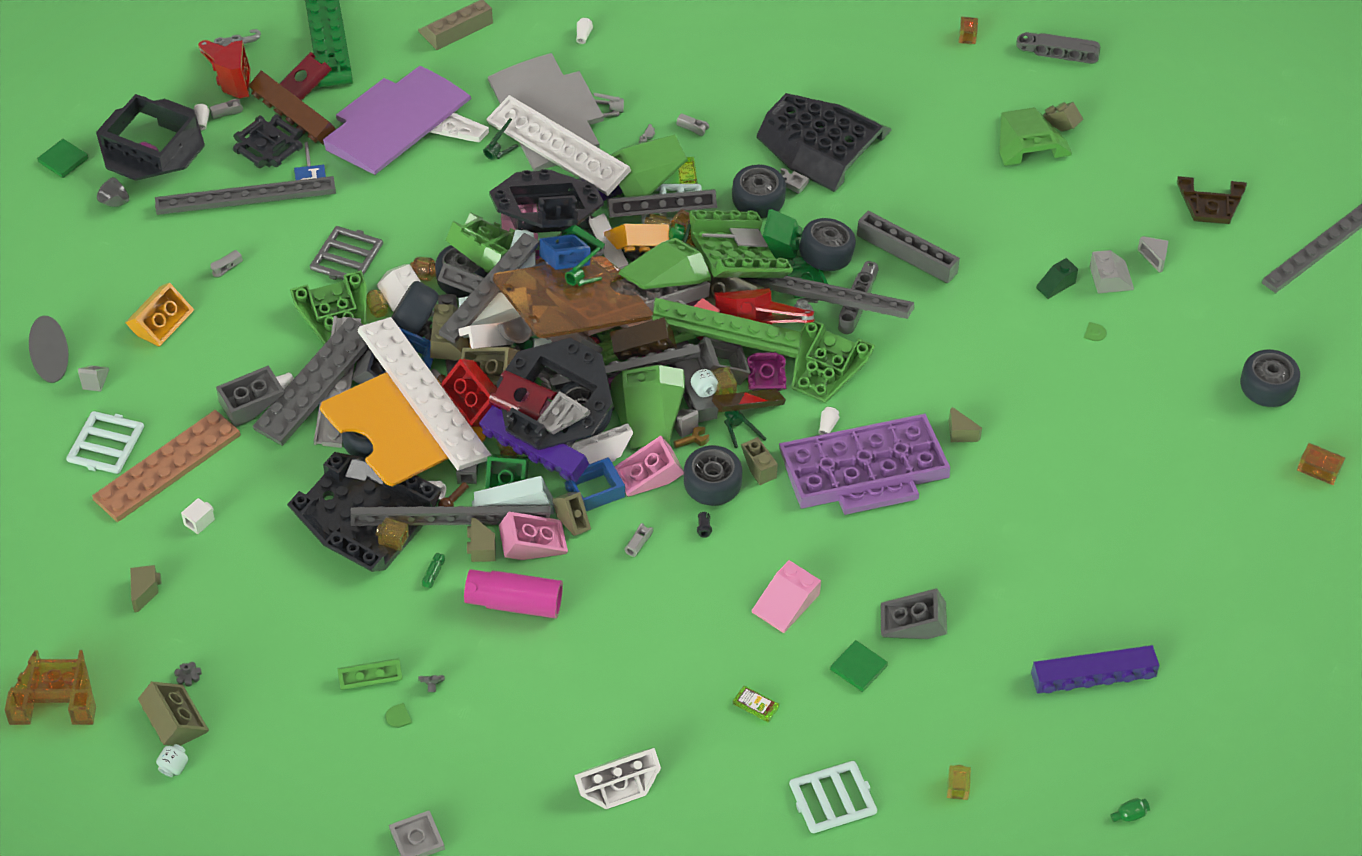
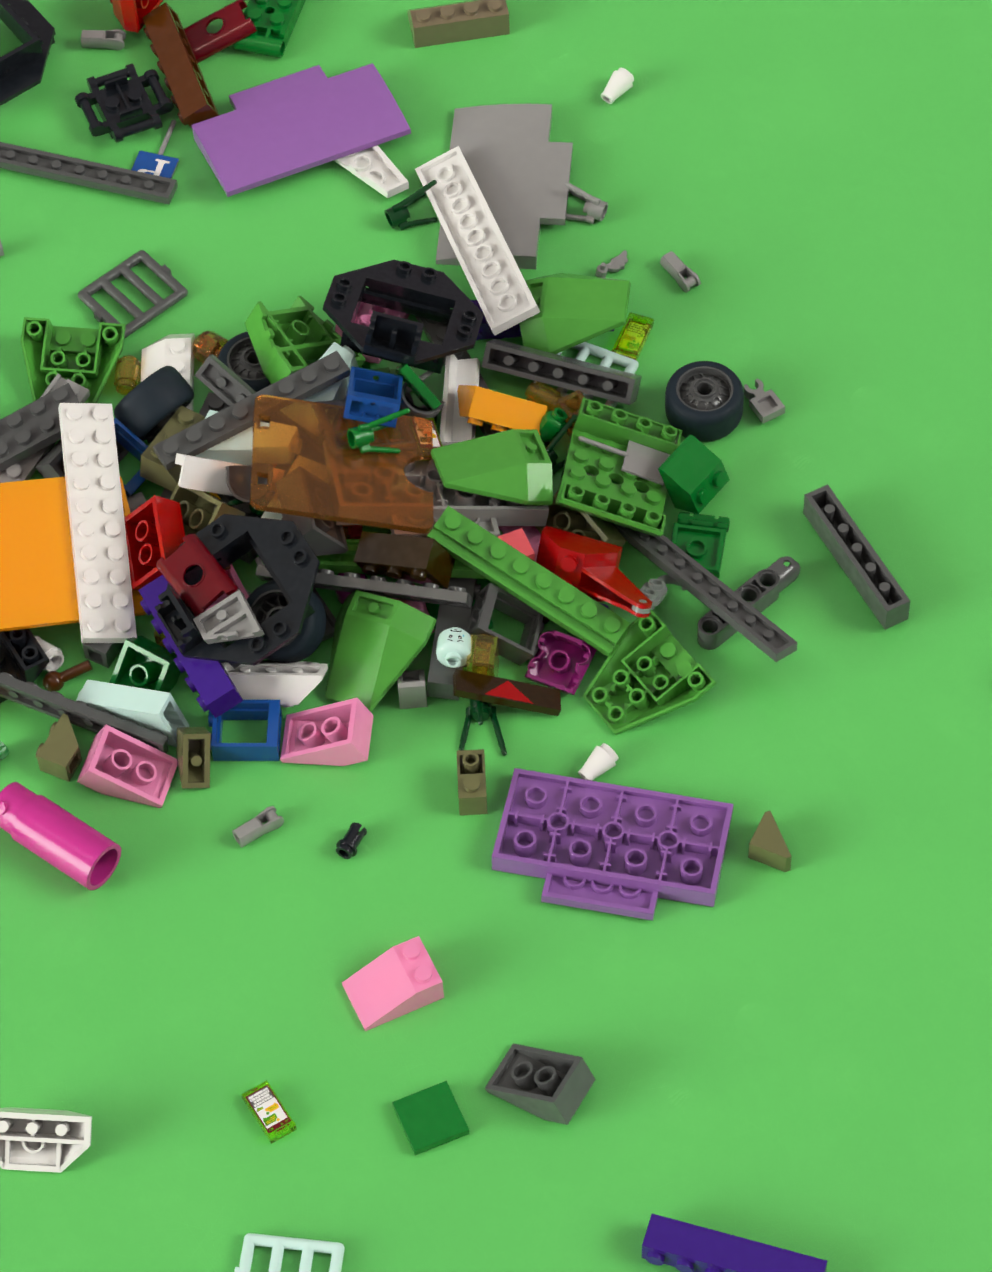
camera: 30 degrees right, 5 degrees up
white cone [194,104,210,131] -> none
pearl gold bar [673,427,709,448] -> none
black wheel [684,445,742,506] -> none
black wedge [756,93,891,192] -> none
black wheel [799,218,856,271] -> none

